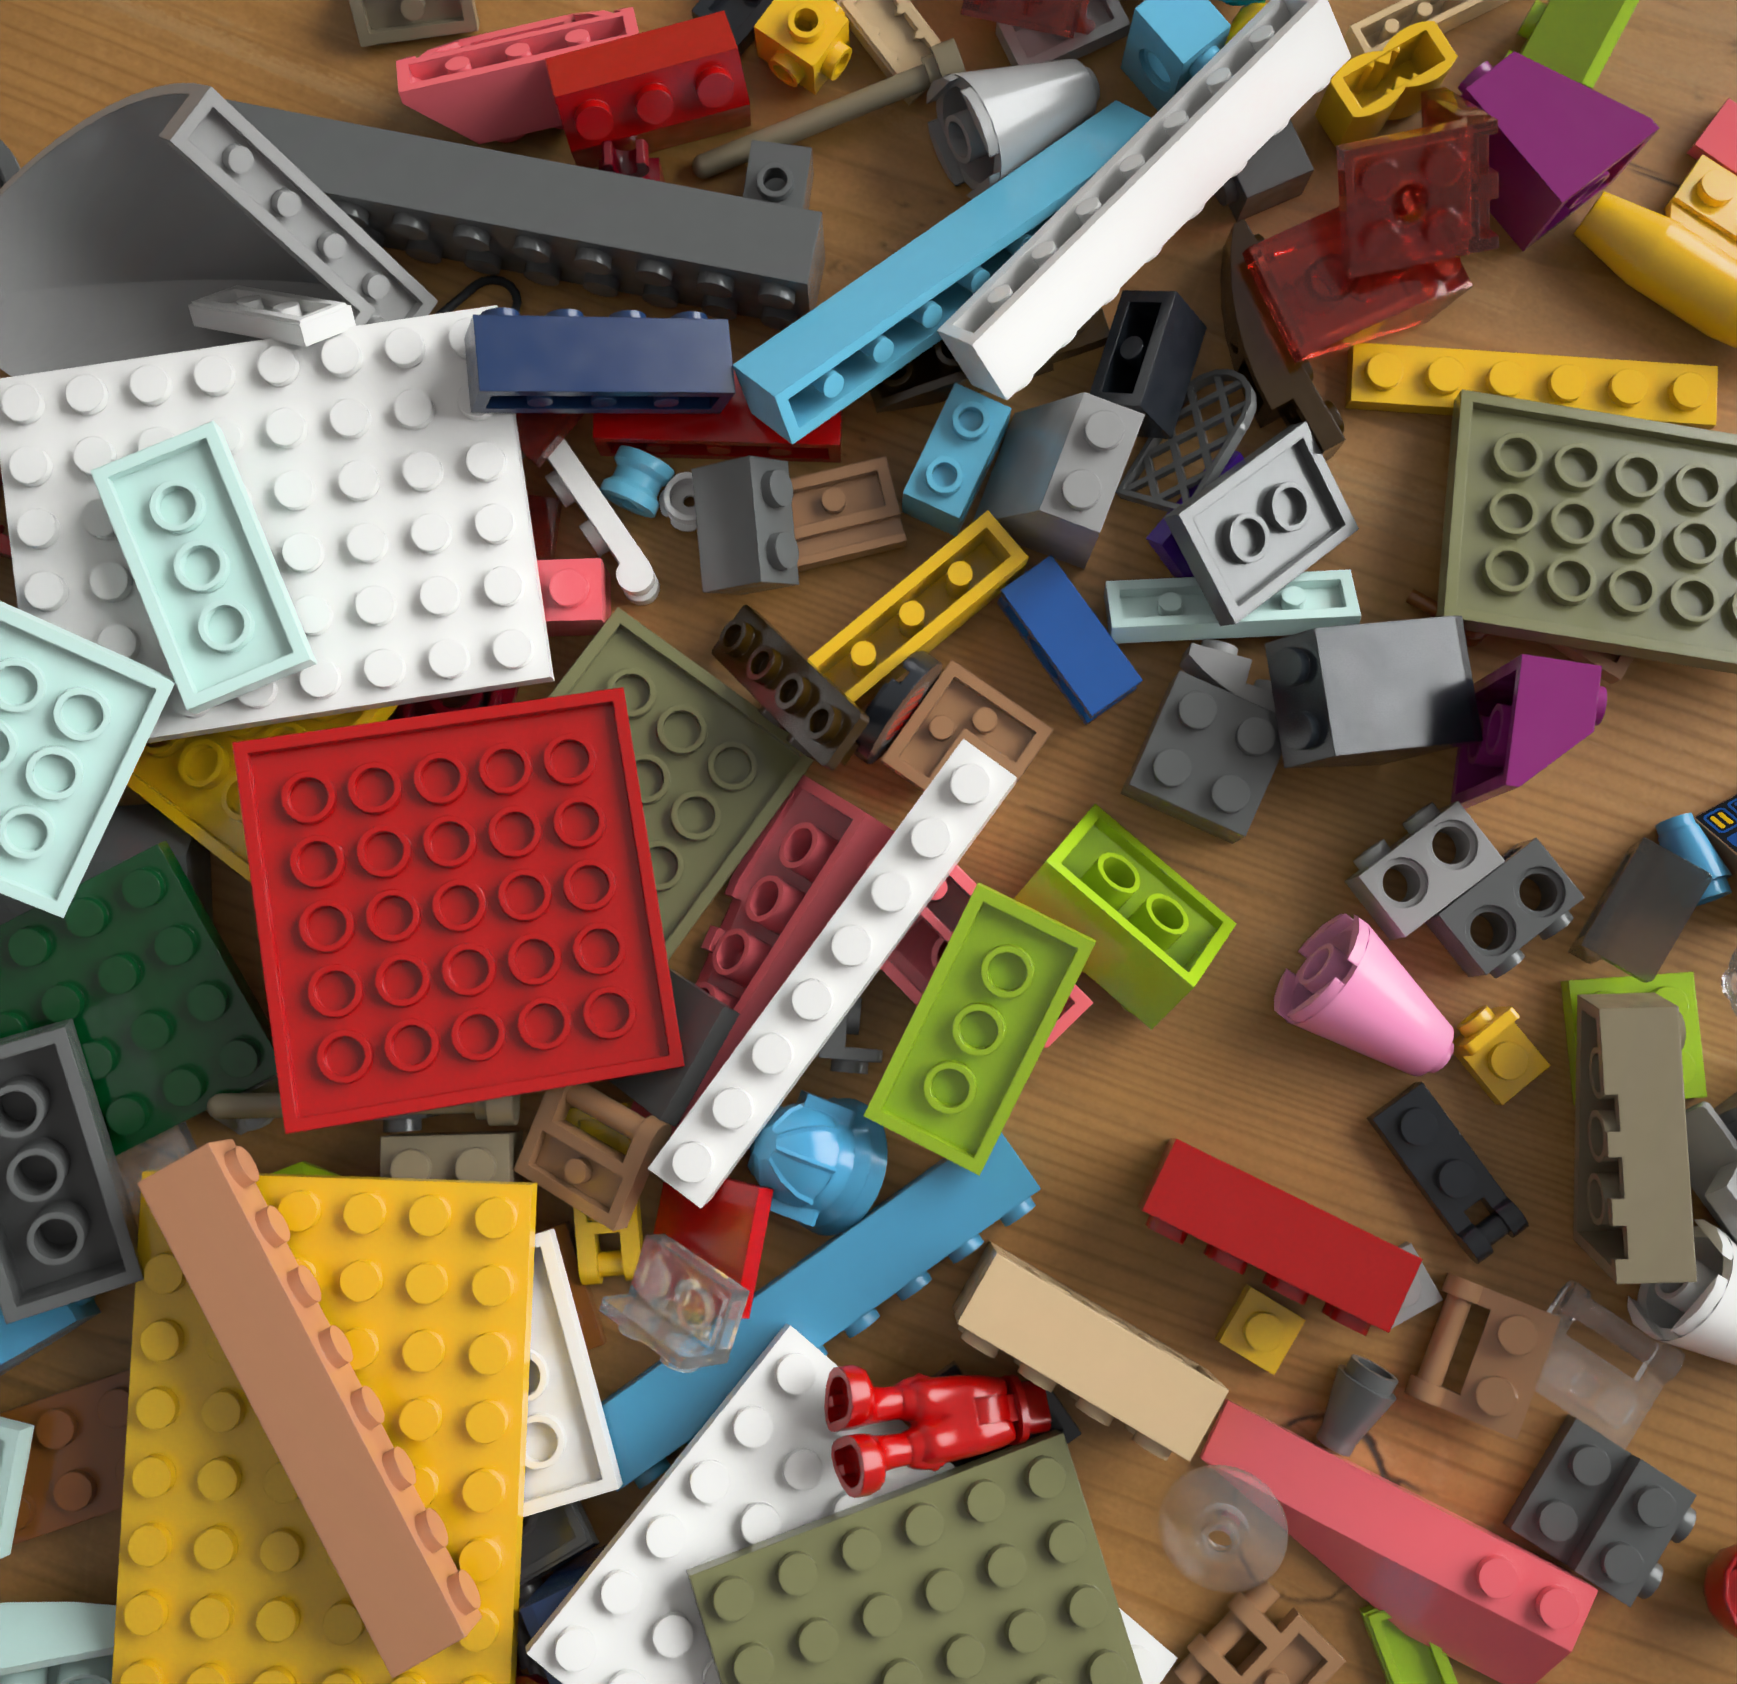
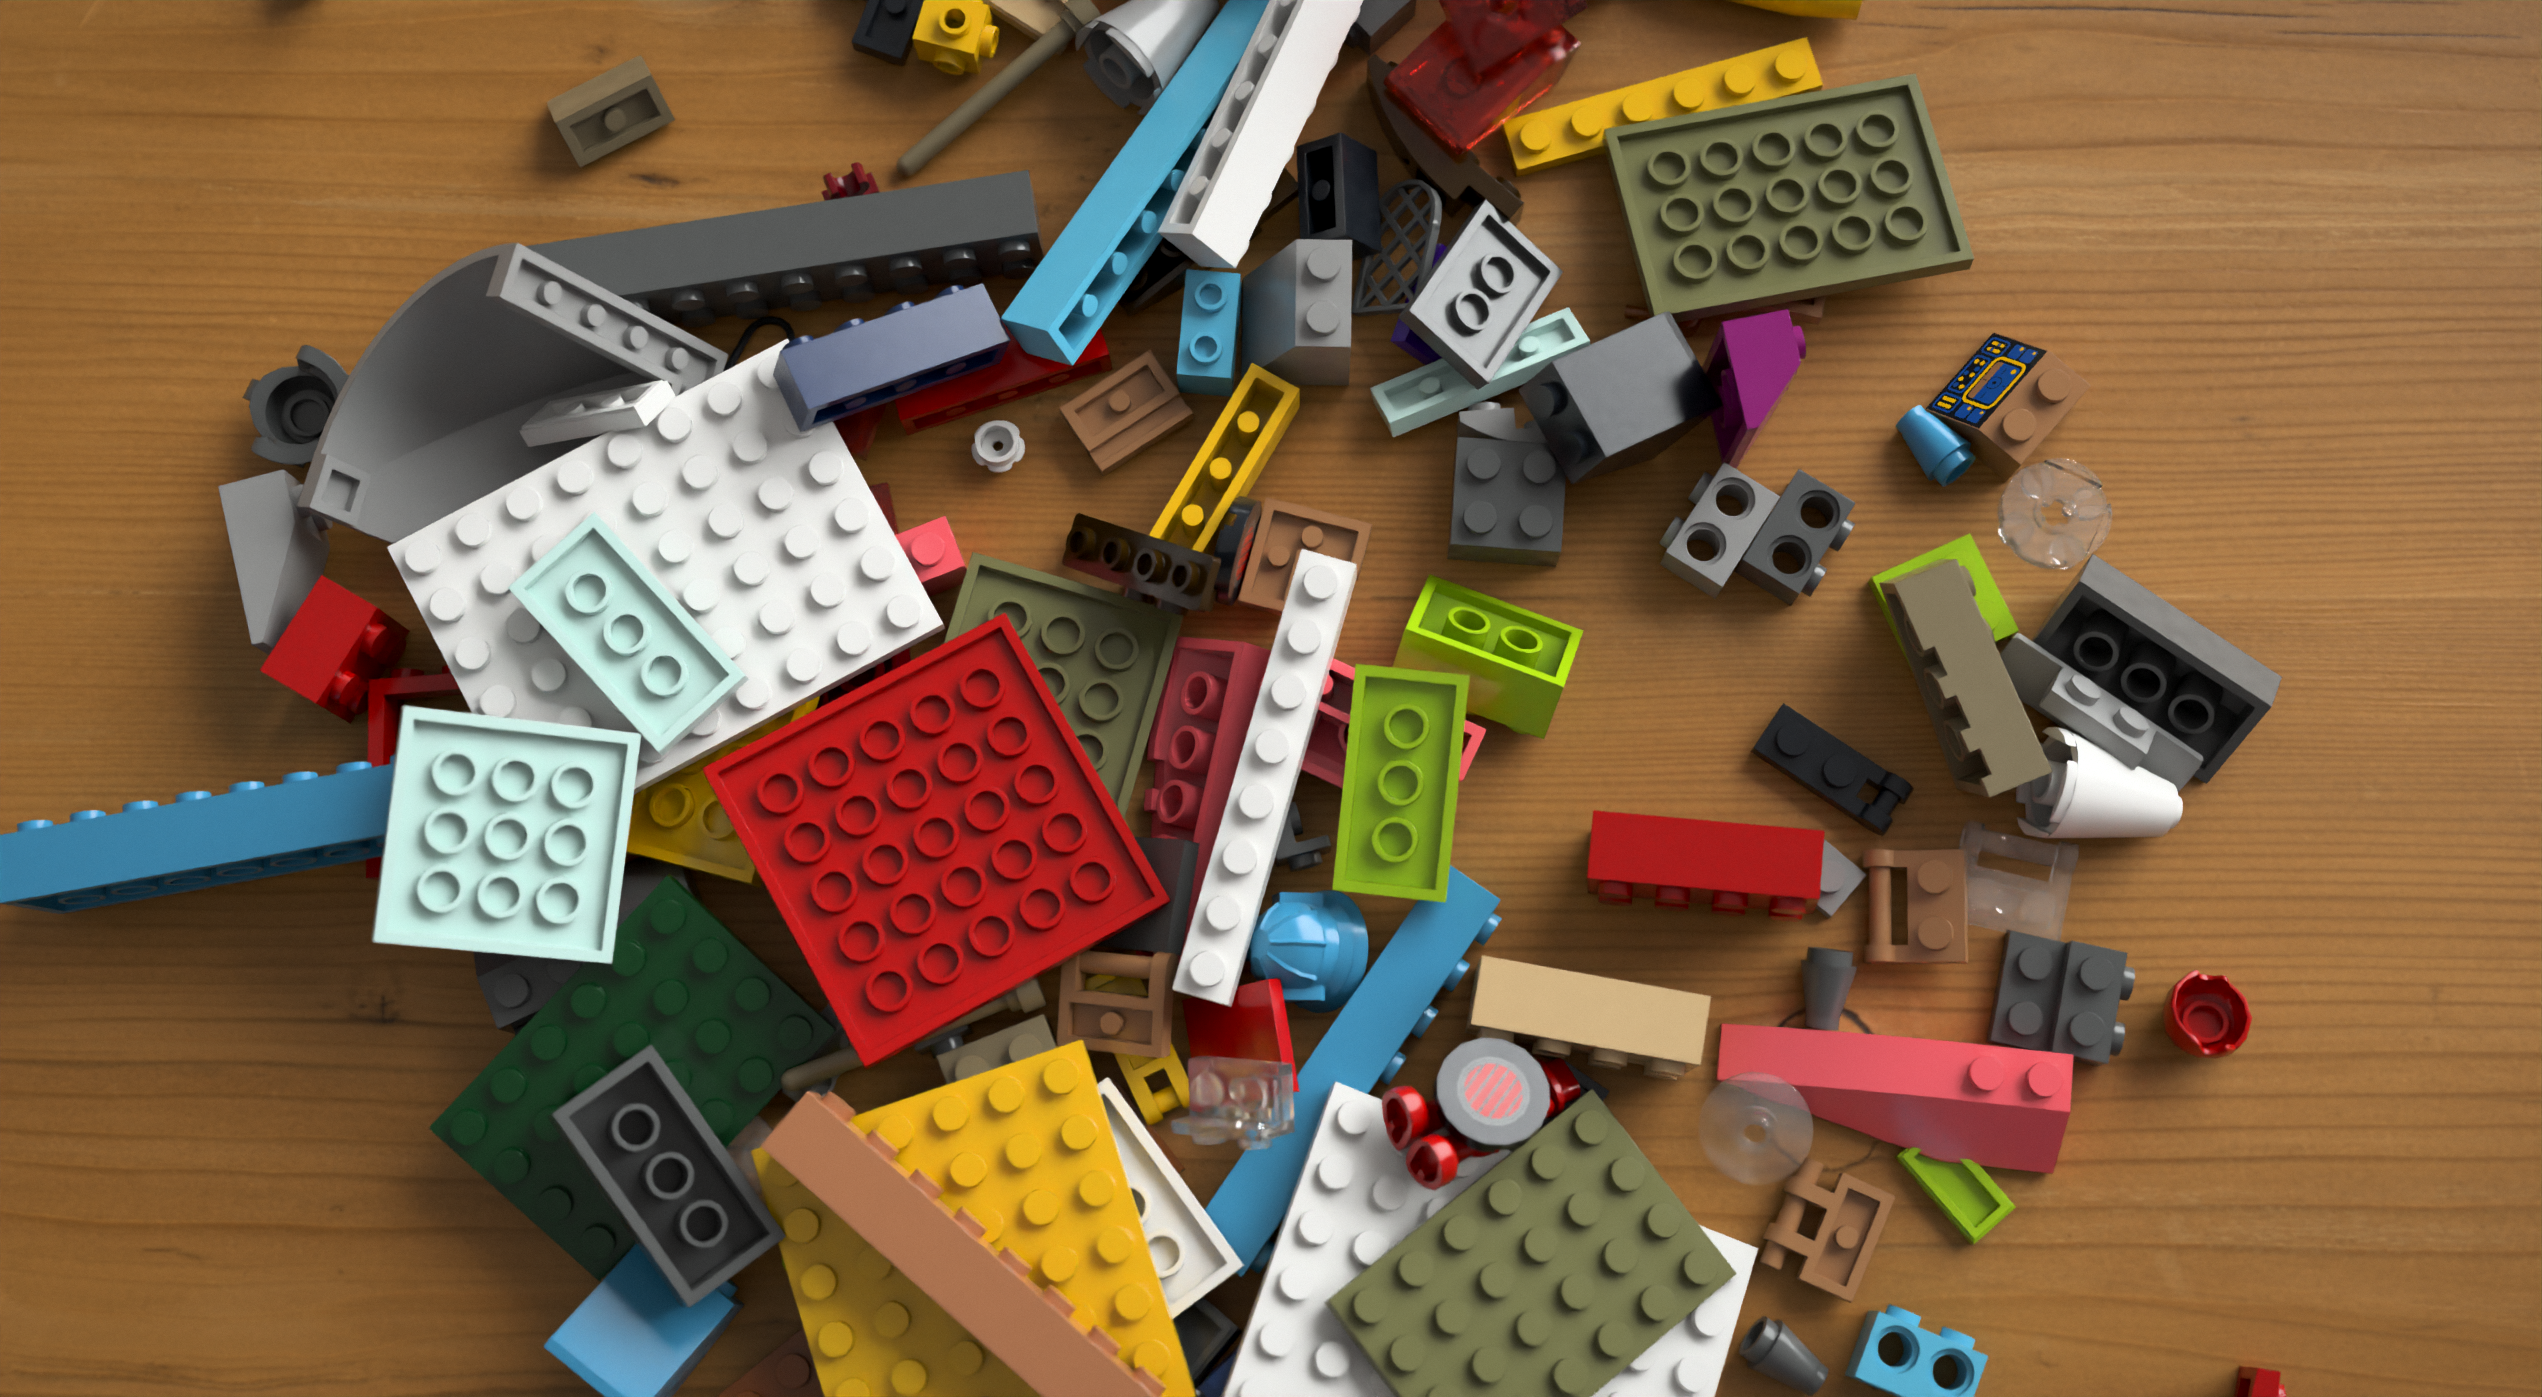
camera: 20 degrees left, 5 degrees down
coral wedge [396,7,639,144] -> none
white plate [544,439,660,605] -> none
red slope [545,11,751,169] -> none
medium azure wheel [599,445,675,518] -> none
dark grey brick [692,455,799,595] -> none
dark grey brick [743,140,814,210] -> none
blue piece [997,555,1143,725] -> none
yellow plate [1215,1284,1306,1375] -> none
bright pink cone [1274,913,1454,1077] -> none
yellow bracket [1452,1005,1551,1105] -> none
clear smoke panel [1568,837,1712,983] -> none
none -> tile [1433,1037,1550,1153]

